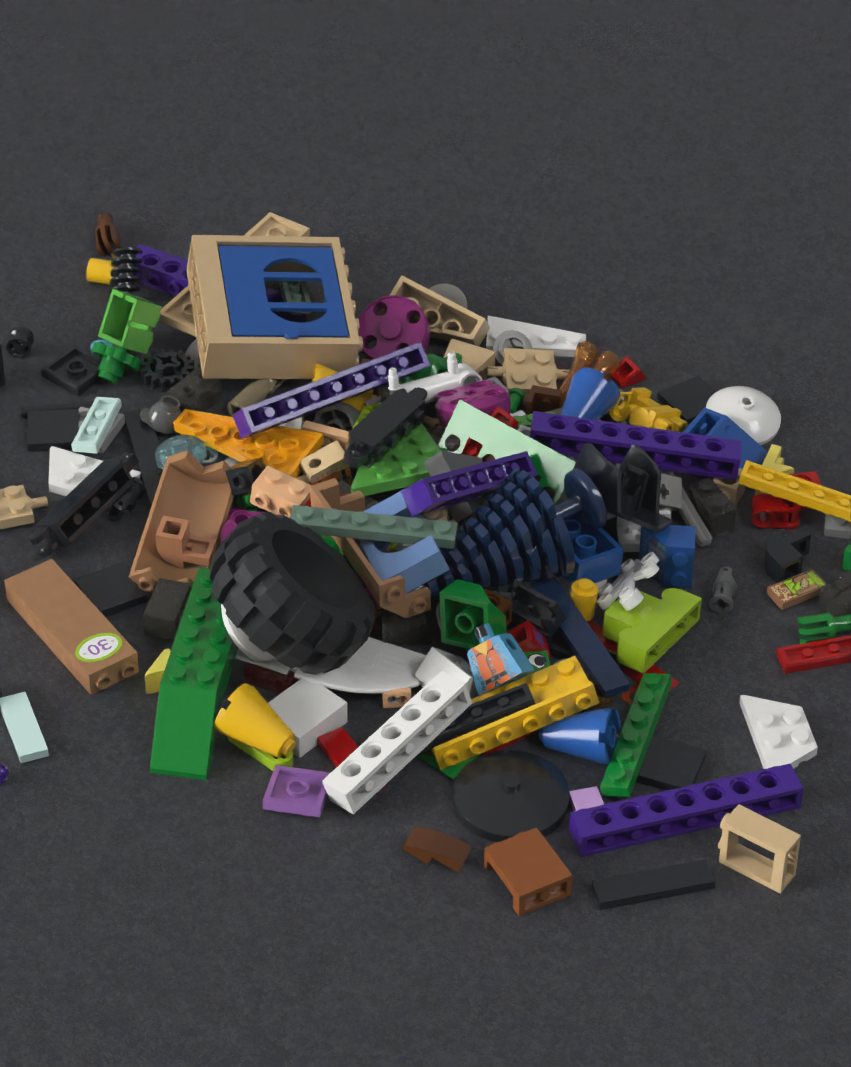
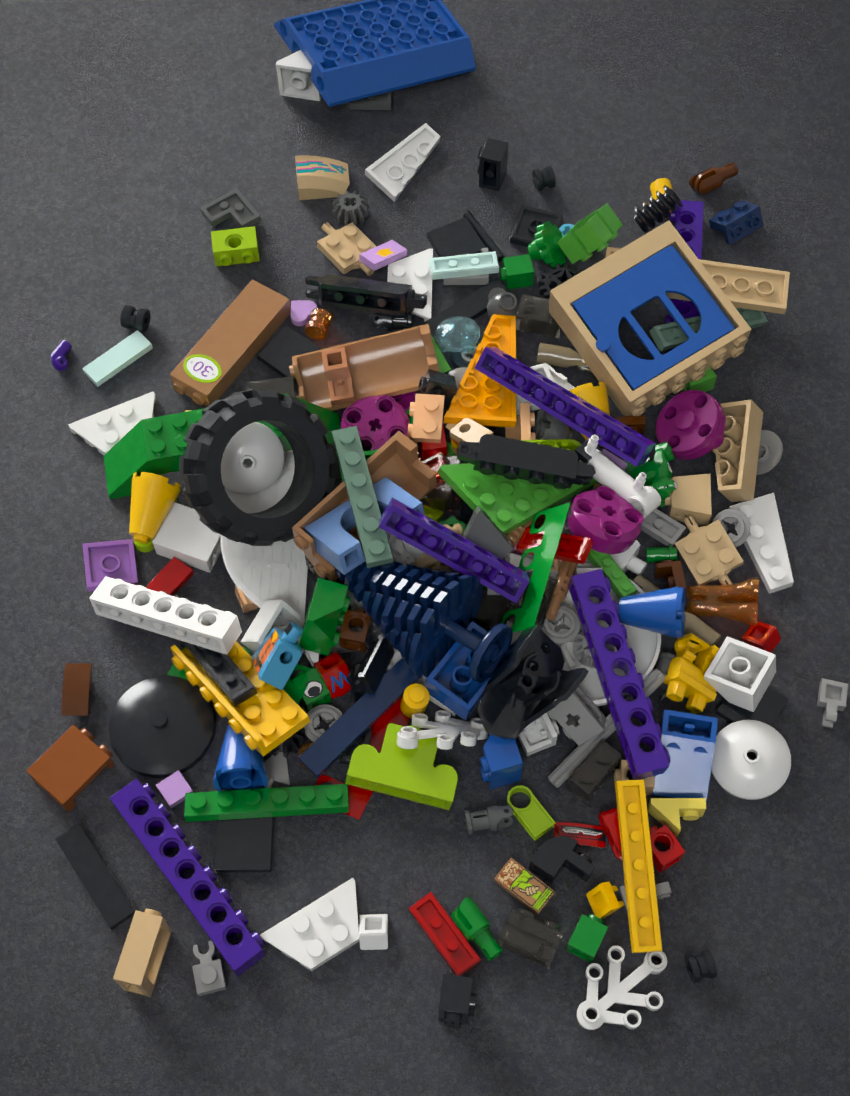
camera: 70 degrees right, 20 degrees up
none -> white wing [68,391,156,455]
none -> light grey plate [192,941,227,996]
none -> lavender tile [290,300,317,326]
none -> clear orange wheel [305,308,333,340]
none -> lavender tile [359,240,407,271]
none -> white slope [359,914,388,950]
none -> green brick [499,254,534,290]
none -> lime piece [507,785,555,842]
none -> sticker [554,822,606,848]
none -> yellow tile [586,881,624,919]
none -> white slope [704,636,776,712]
none -> dark blue bracket [709,201,763,245]
none -> light grey plate [817,678,848,728]

